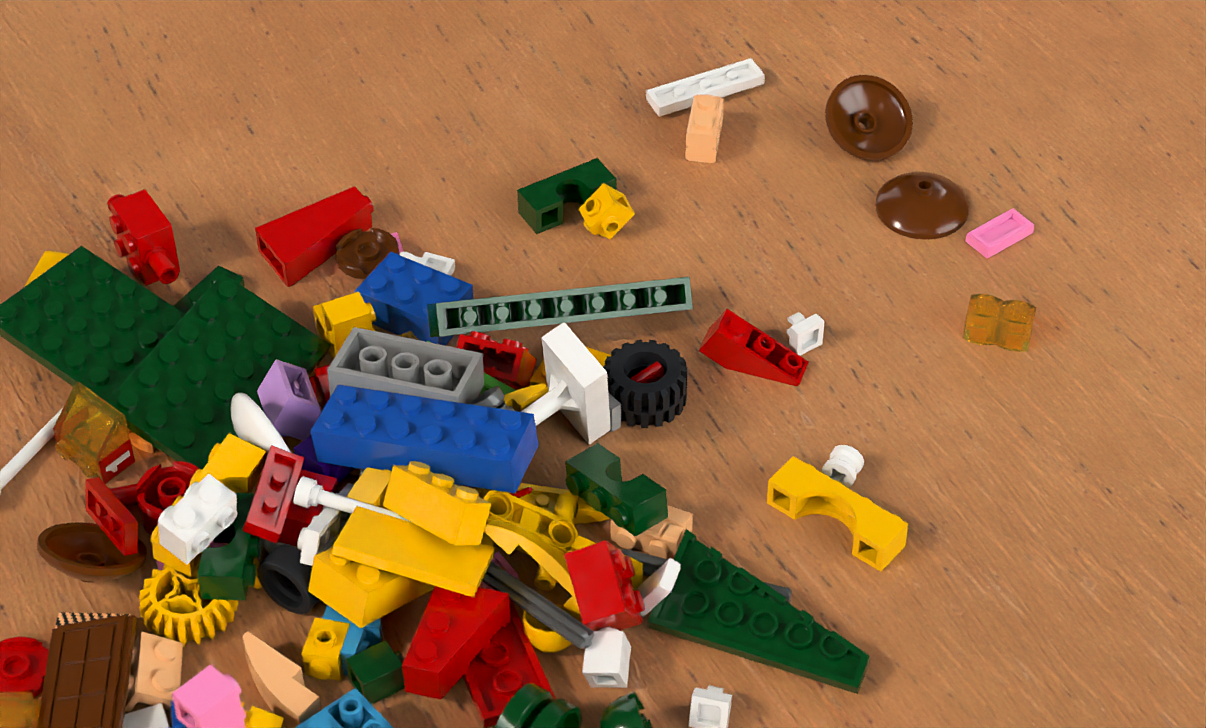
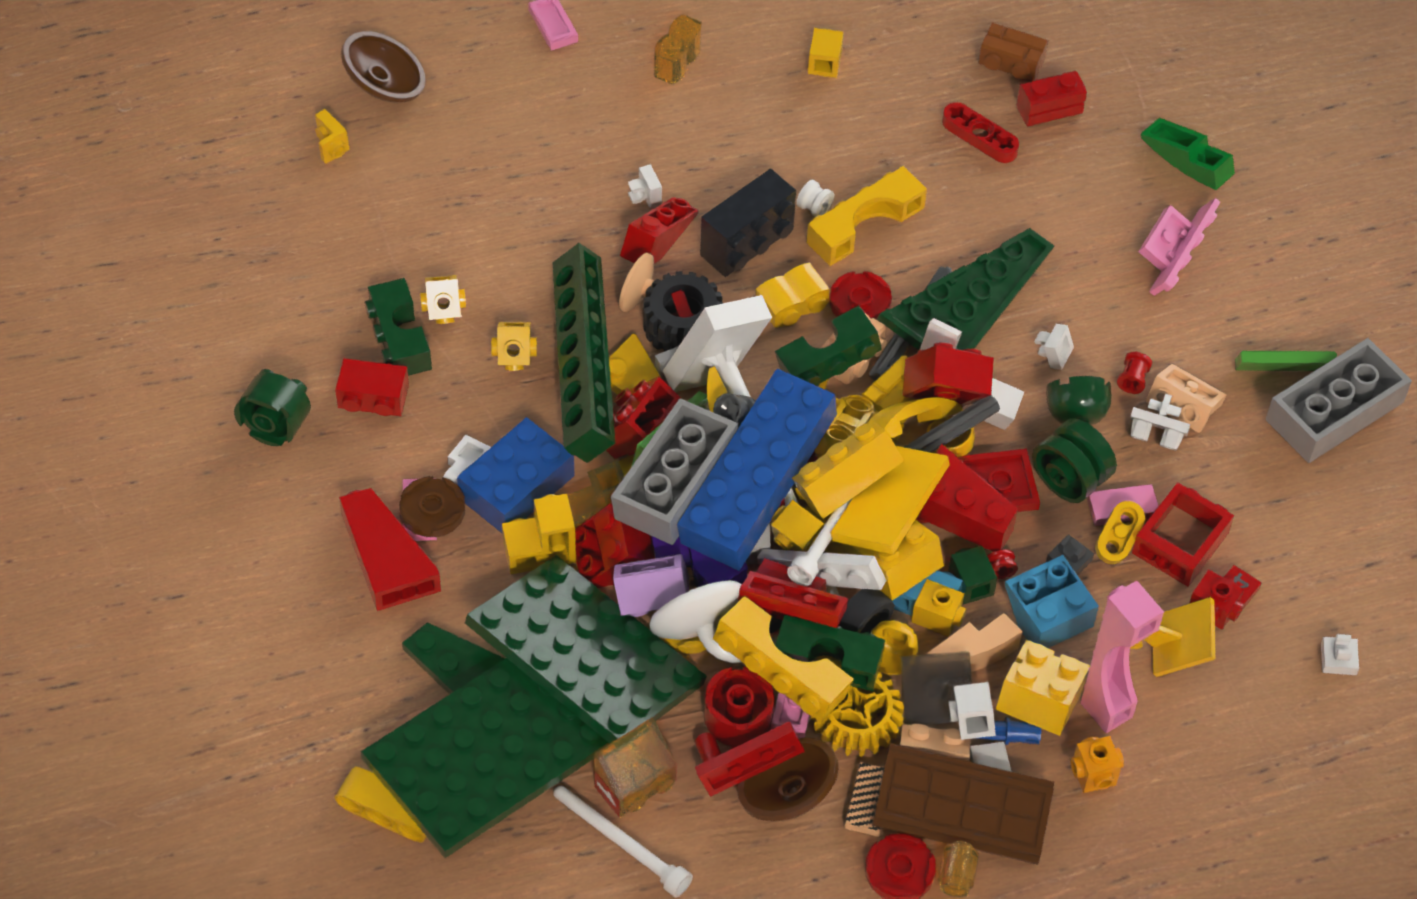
camera: 80 degrees left, 10 degrees up
red brick [107,189,180,286] -> none
white brick [158,474,237,565] -> none
white plate [646,58,765,117] -> none
light nougat brick [685,94,724,163] -> none
reddish brown dish [876,172,969,240] -> none
none -> dark green brick [234,369,311,447]
none -> yellow bracket [315,109,350,164]
none -> red brick [335,358,409,416]
none -> yellow brick [491,322,537,371]
none -> light nougat dish [619,253,654,312]
none -> black brick [700,168,796,277]
none -> yellow brick [756,263,830,328]
none -> yellow brick [808,28,844,78]
none -> red tile [829,271,892,321]
none -> yellow hair [871,620,919,675]
none -> clear smoke plate [900,651,972,725]
none -> red beam [942,102,1019,163]
none -> white brick [949,682,996,740]
none -> dark orange brick [978,22,1048,81]
none -> red bush [987,549,1018,579]
none -> red brick [1017,71,1087,127]

